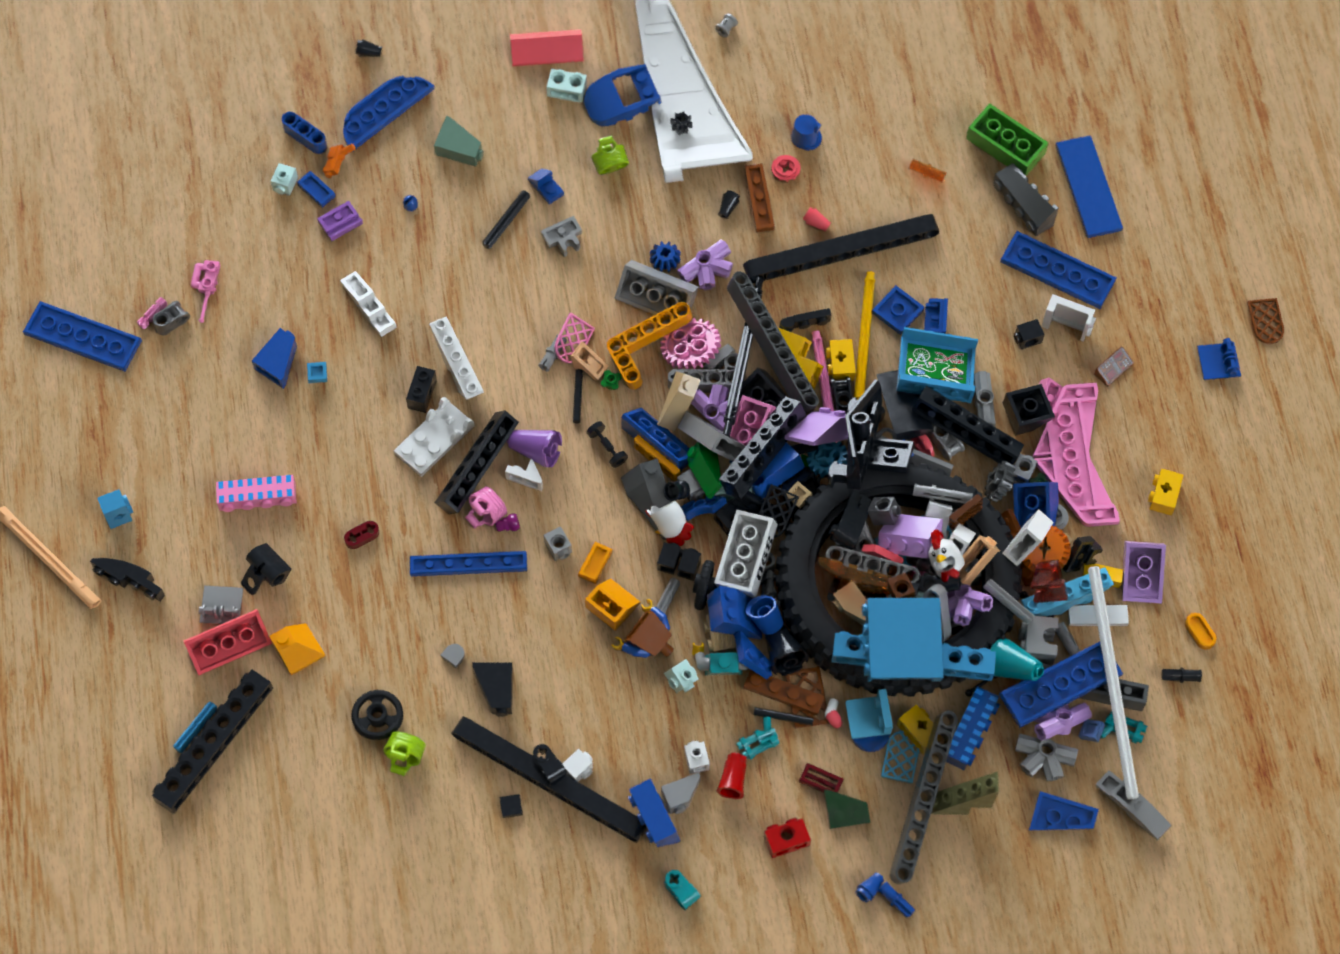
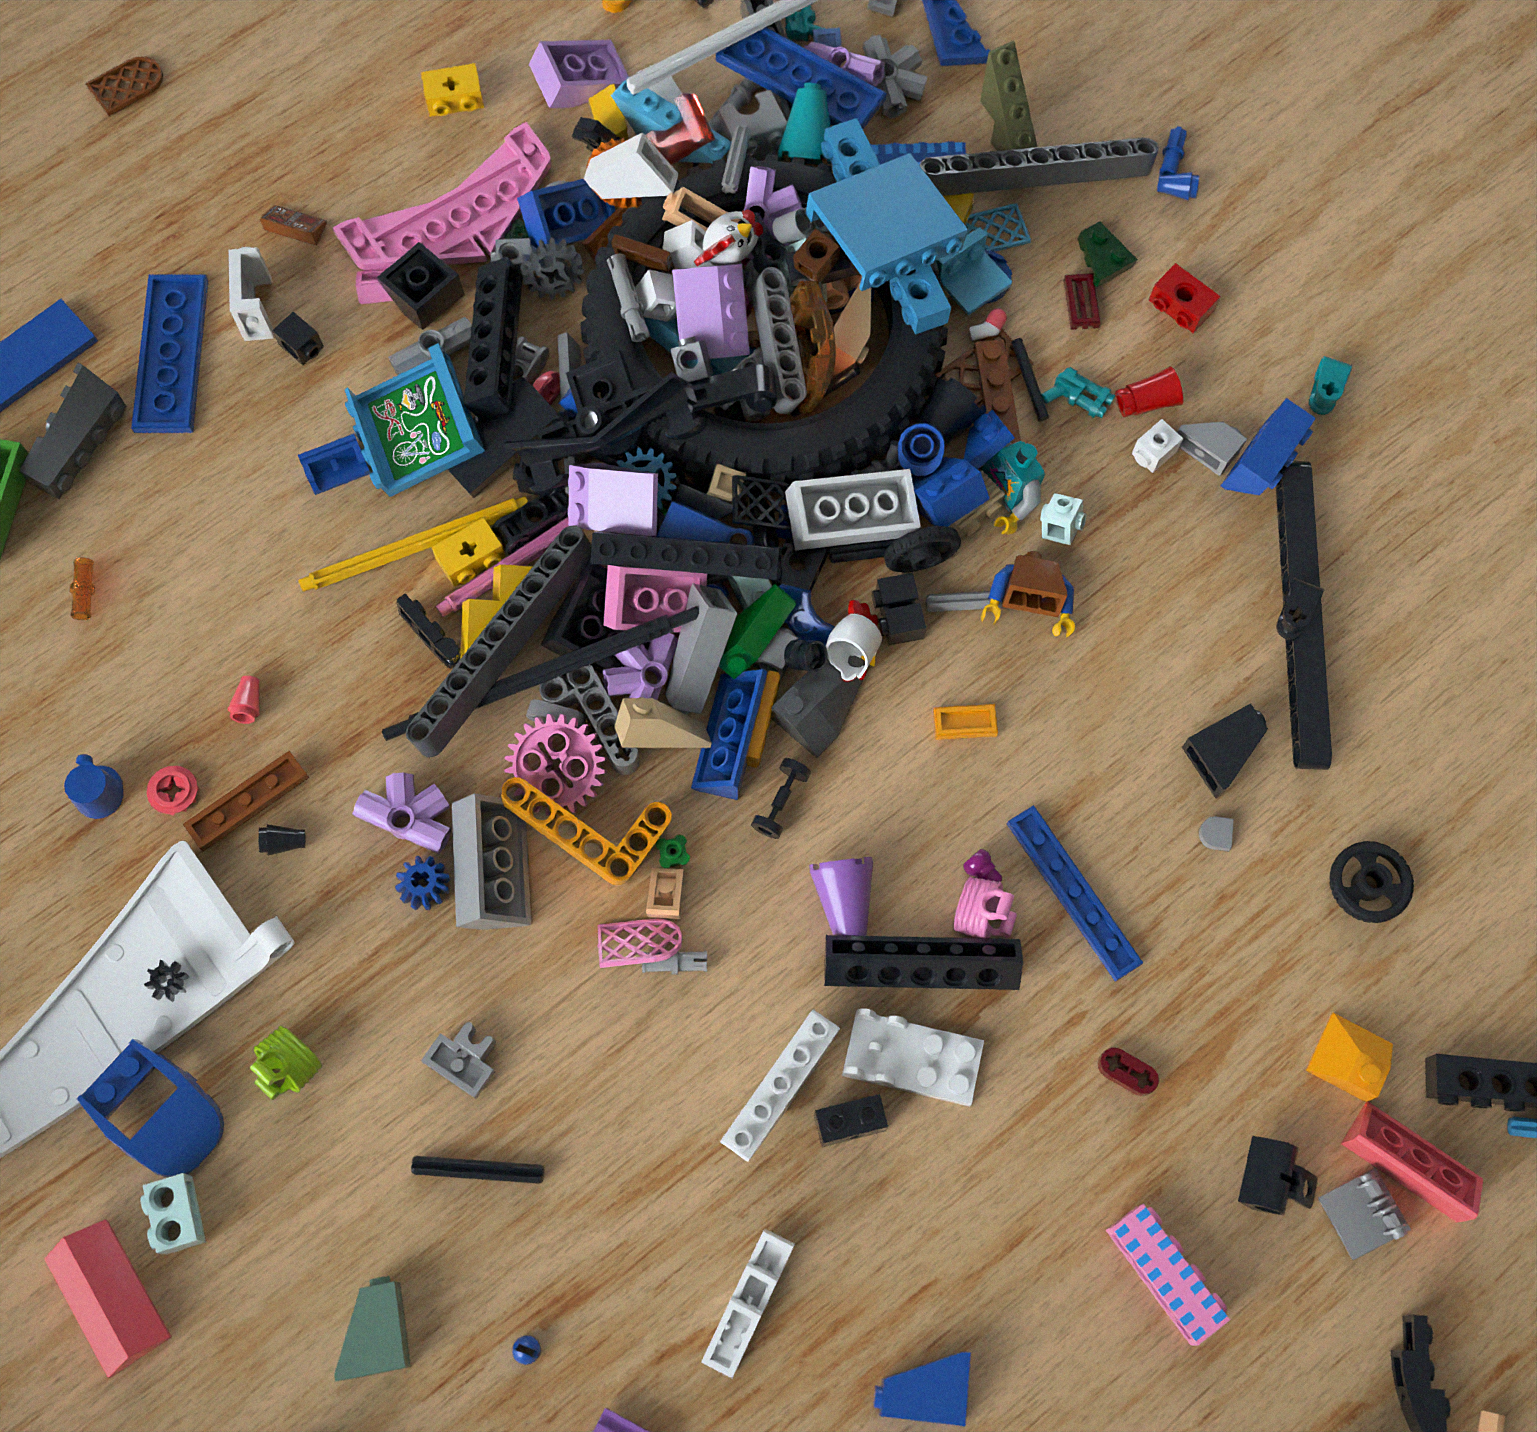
camera: 120 degrees left, 5 degrees up
dark azure tile [307,362,328,383] -> none
lime piece [383,731,426,776] -> none
black tile [500,794,523,818] -> none
white slope [505,459,543,491] -> none
blue slope [528,168,564,205] -> none
light grey brick [544,526,572,561] -> none
white brick [562,749,593,782] -> none
black bar [573,369,583,424] -> none
light orange slope [585,578,641,631] -> none
black beam [743,214,940,283] -> none
coral tile [861,544,904,564] -> none
blue tile [872,285,925,335] -> none
blue hinge [1197,338,1241,380] -> none

